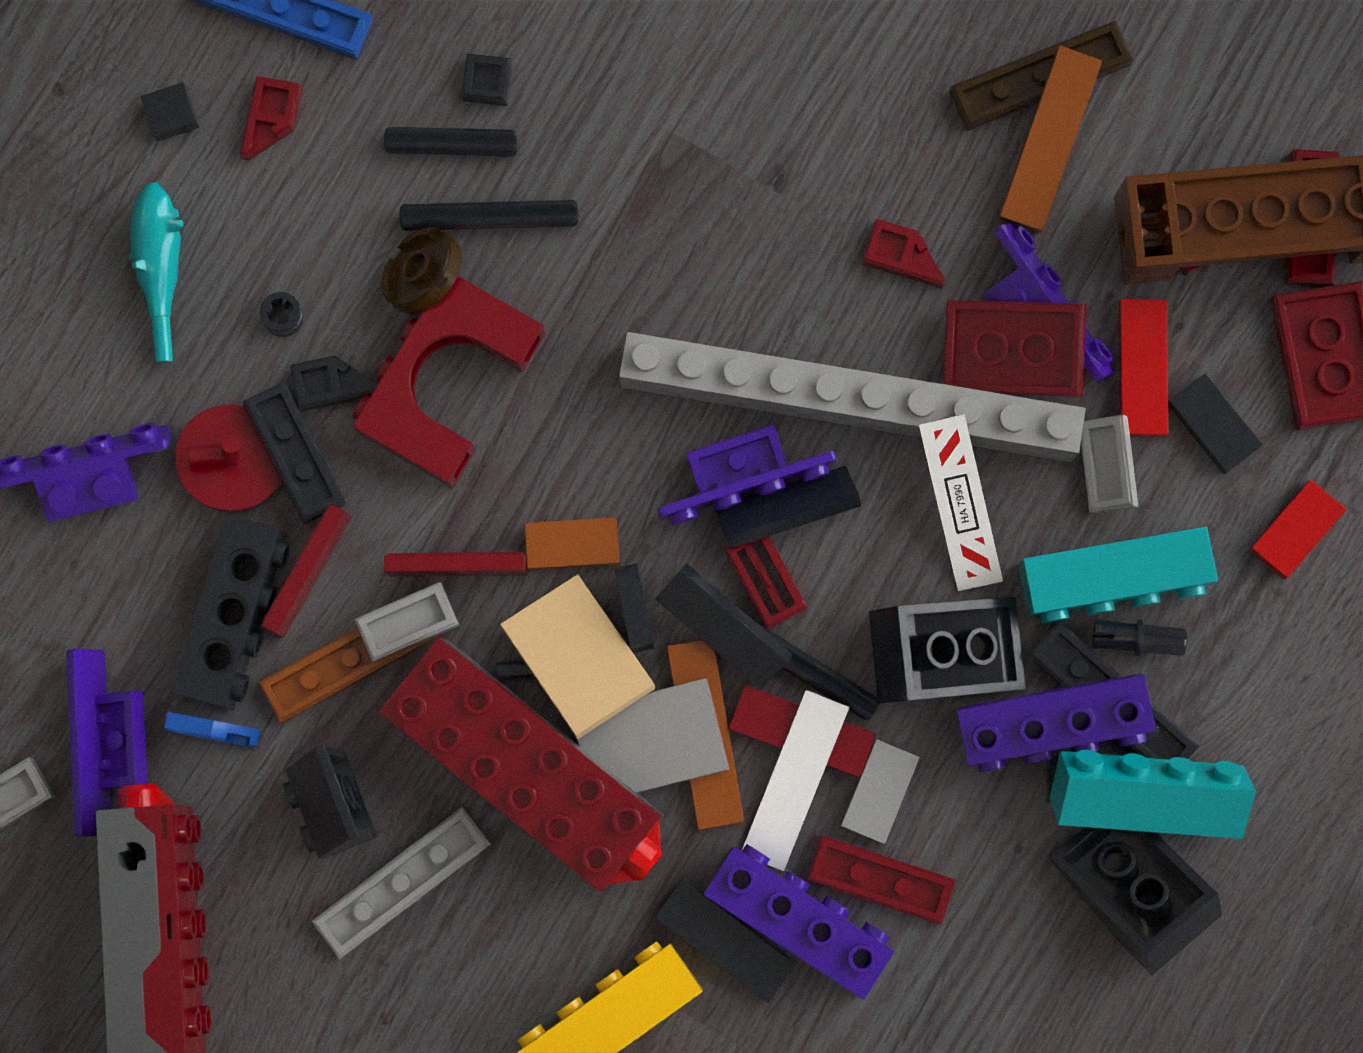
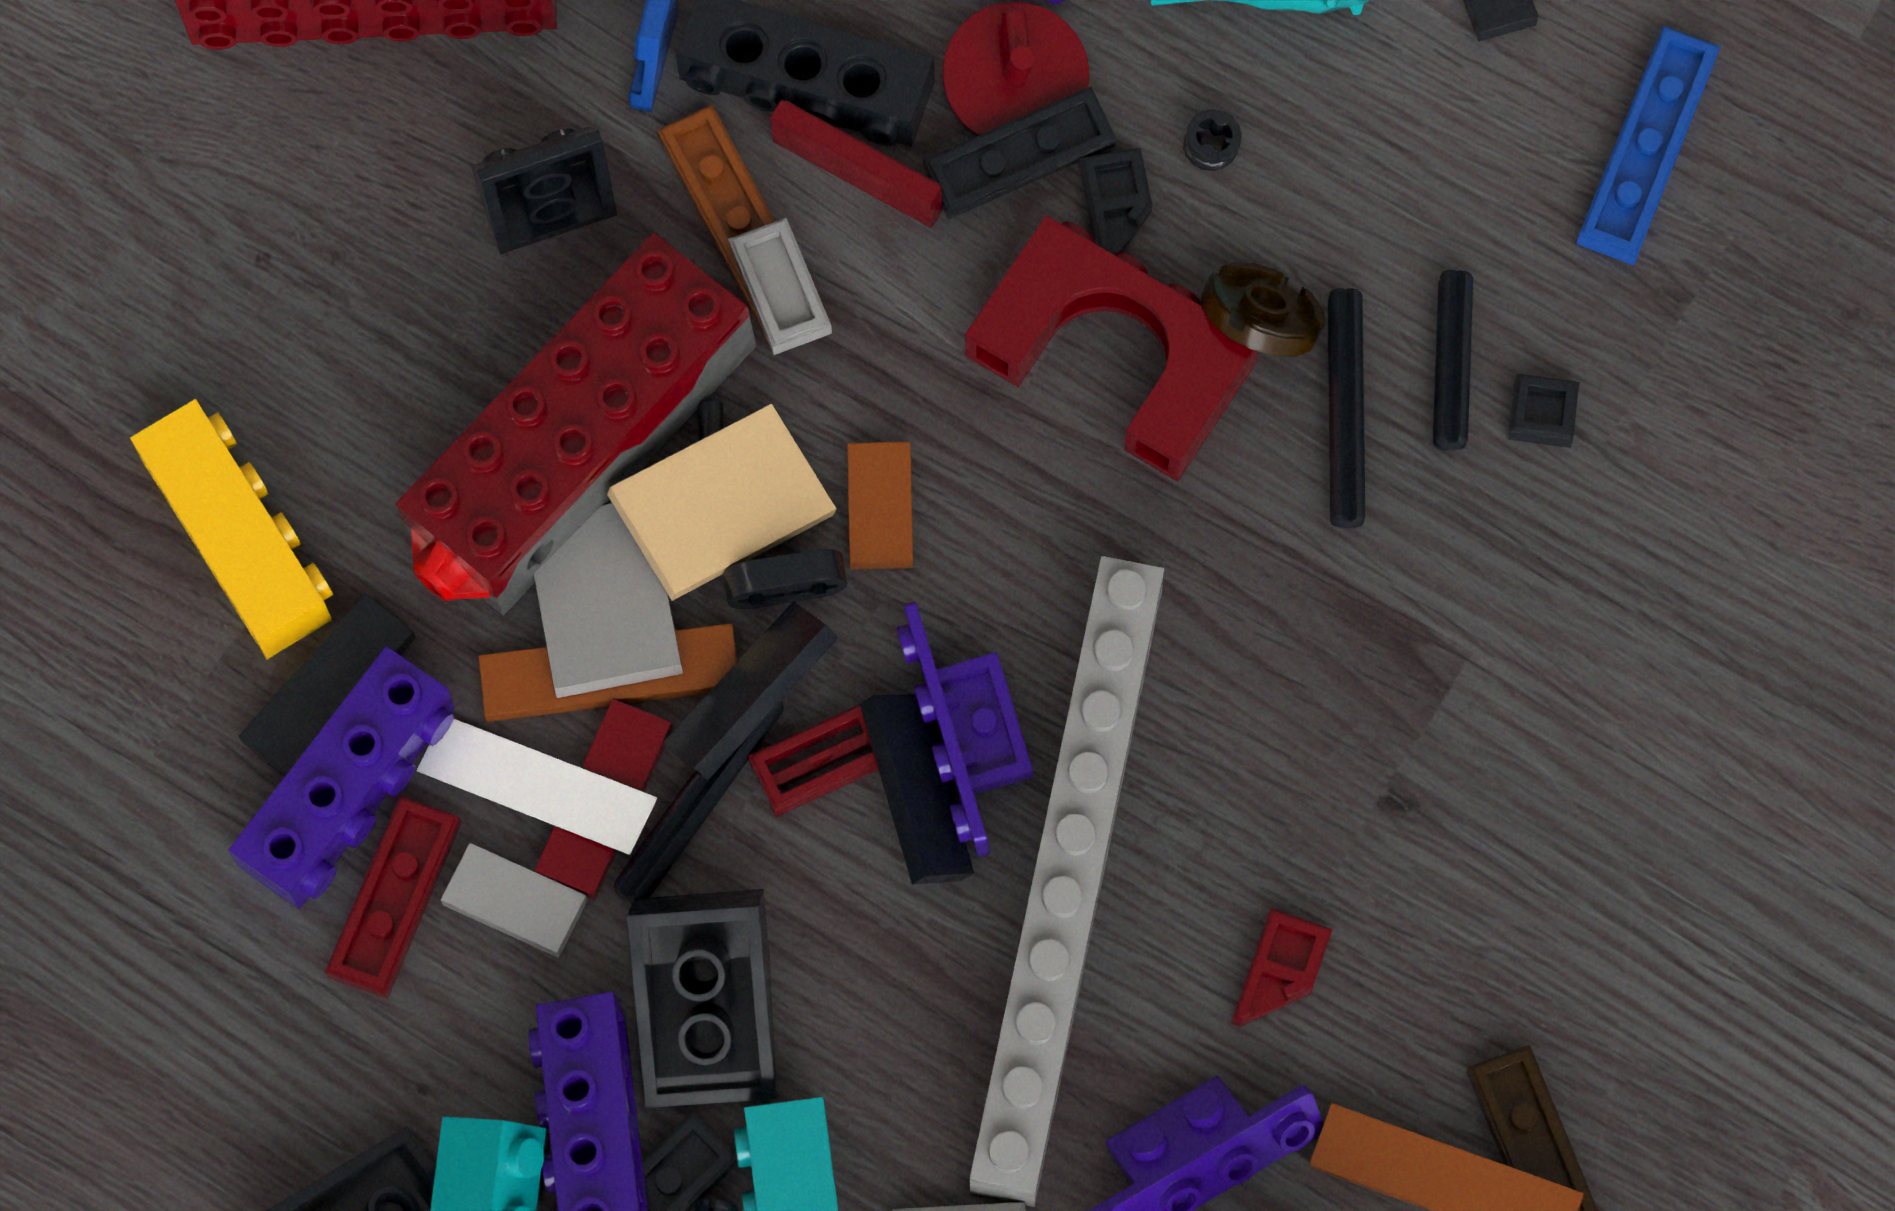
camera: 90 degrees right, 10 degrees down
dark red tile [240,76,303,160] -> none
light grey tile [311,807,491,959] -> none
dark red tile [384,552,528,577] -> none
white sticker [919,414,1003,591] -> none
dark red tile [943,300,1087,397] -> none

